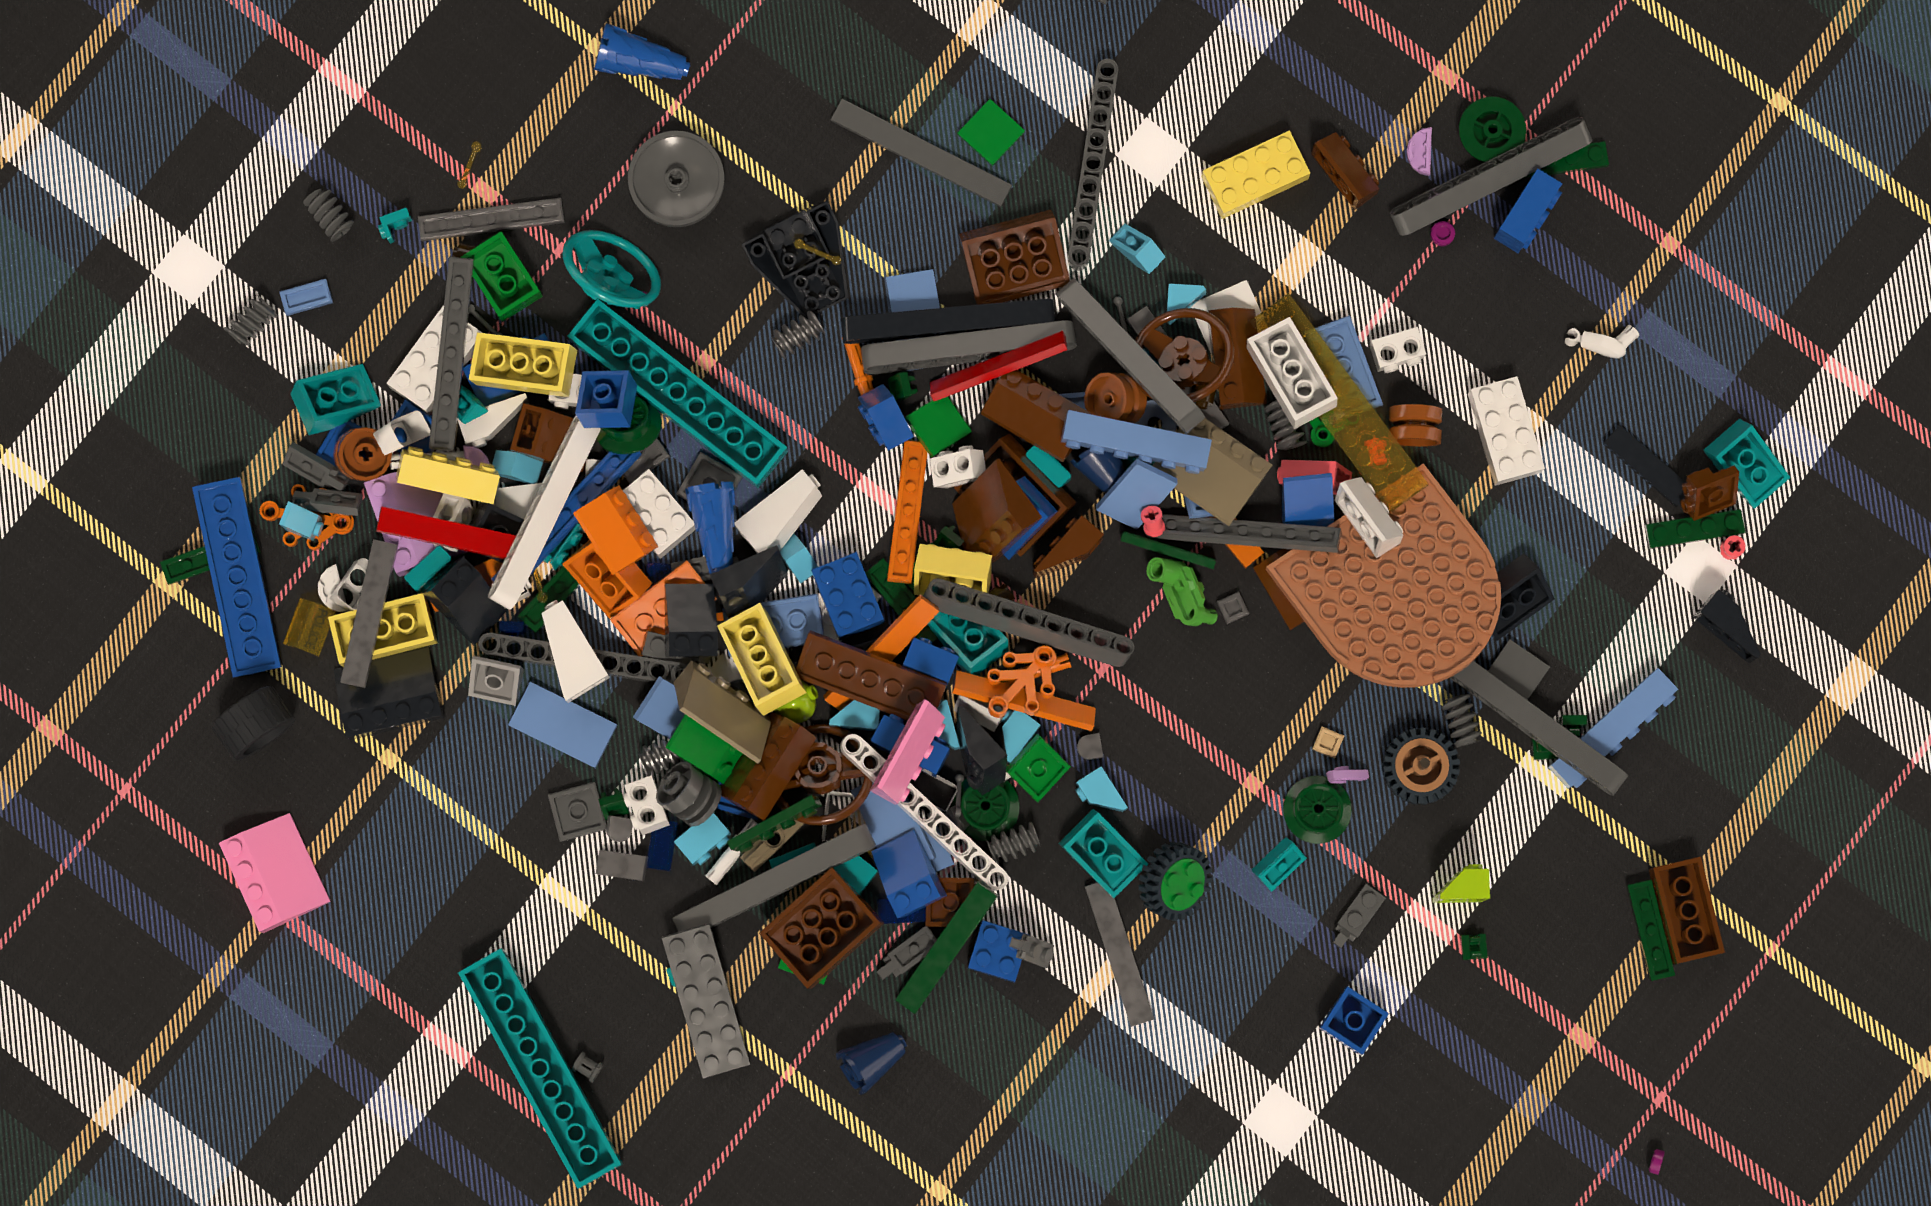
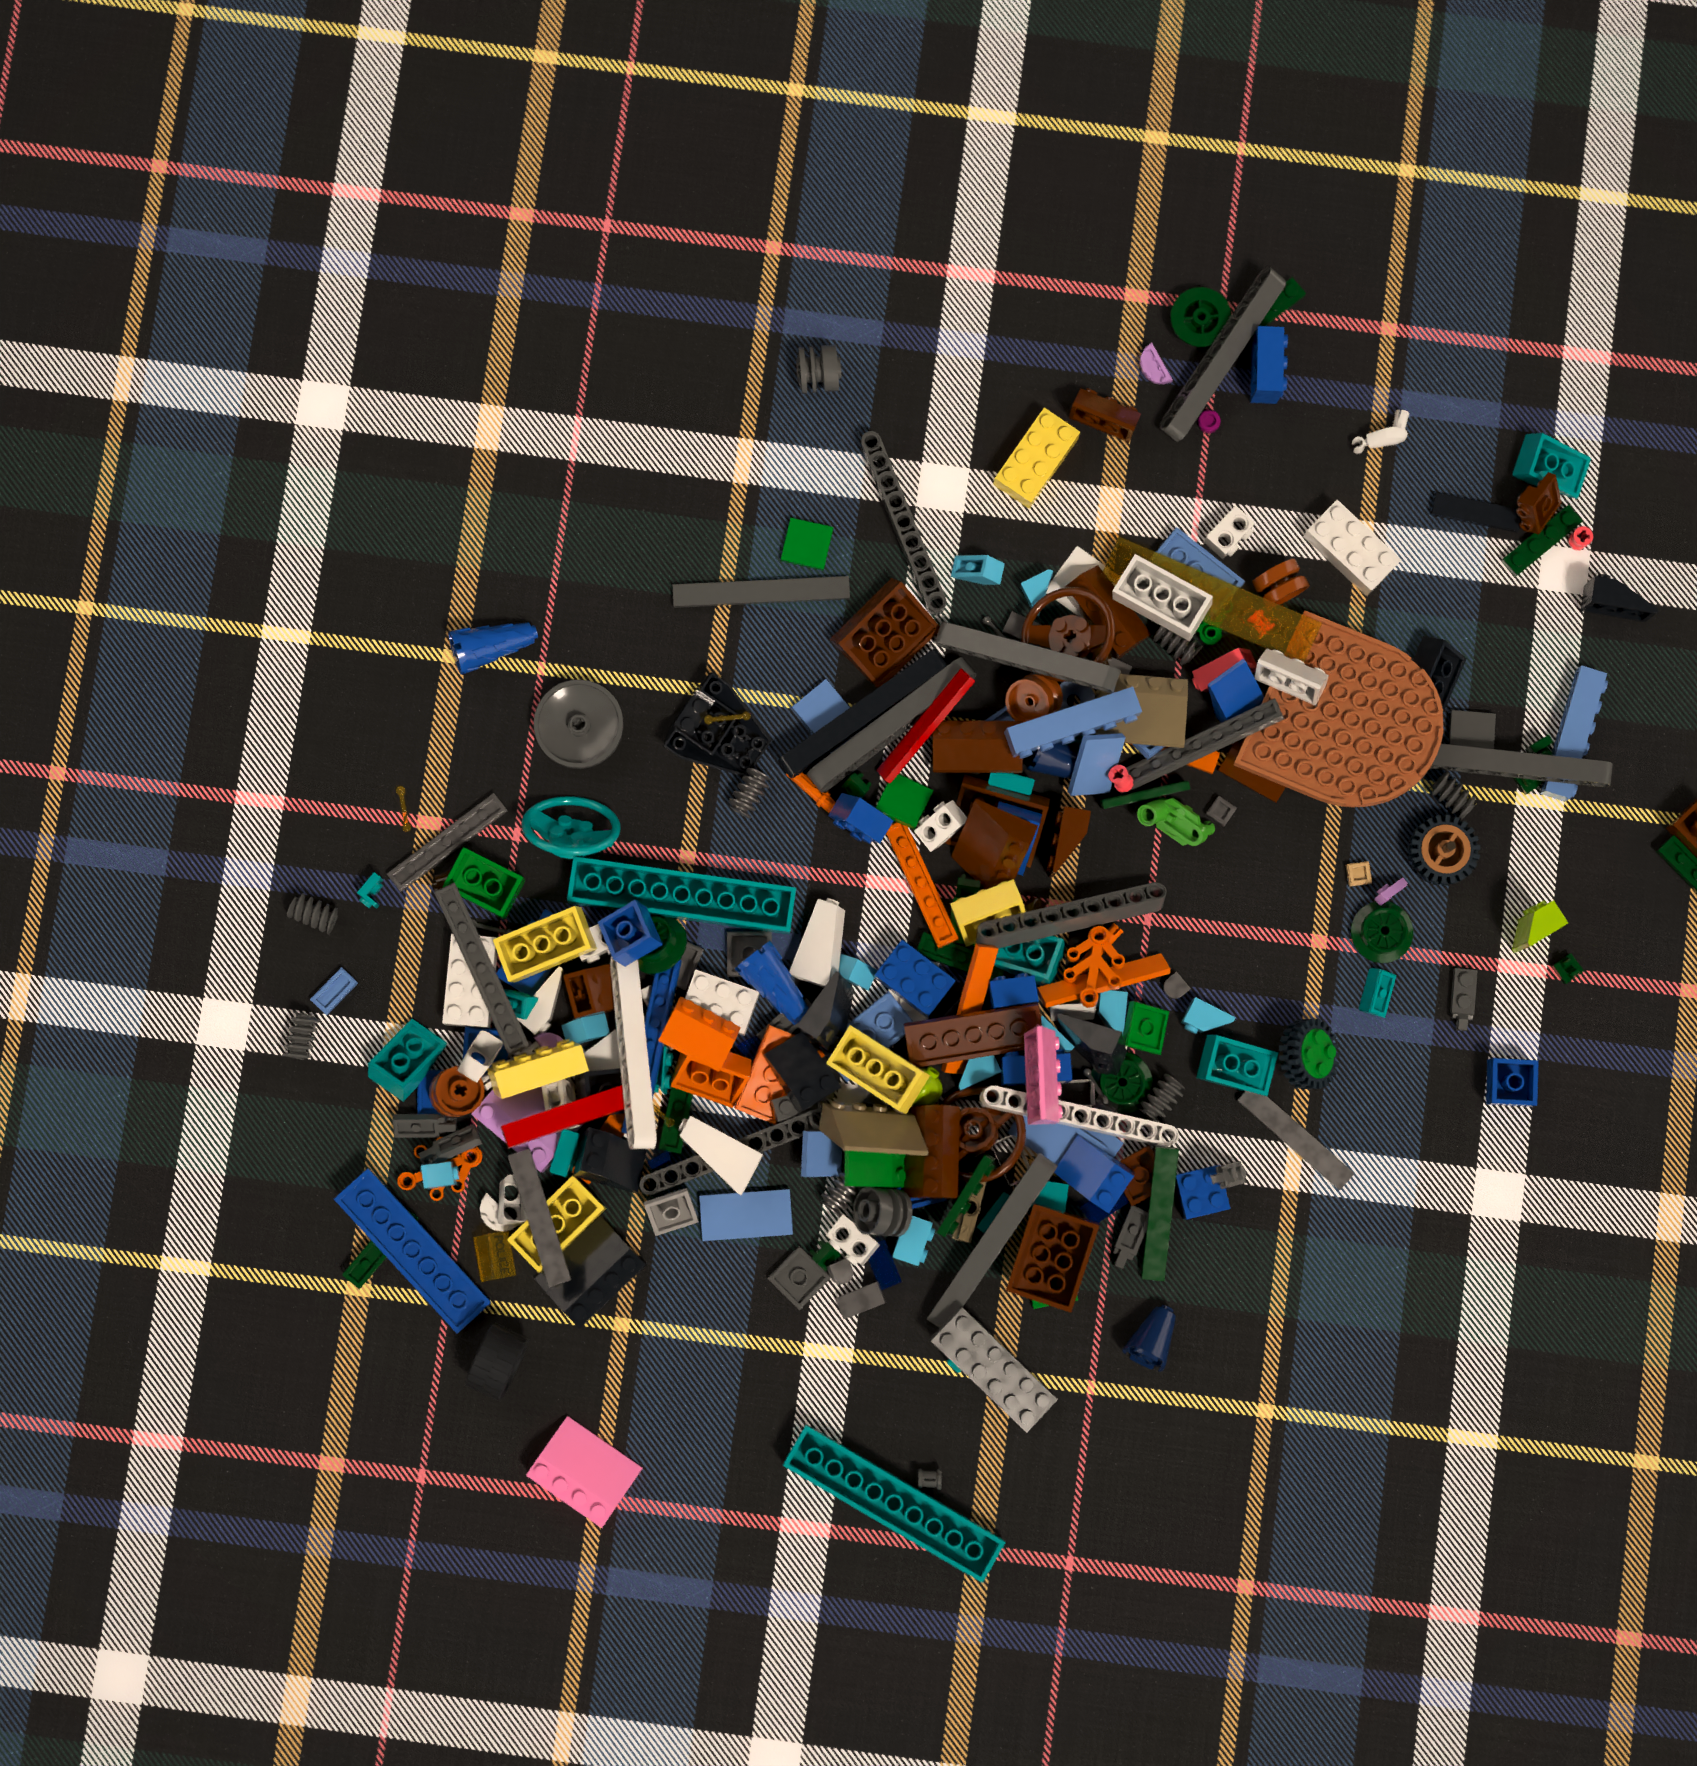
camera: 35 degrees left, 0 degrees up
white pin [705,819,758,885] -> none

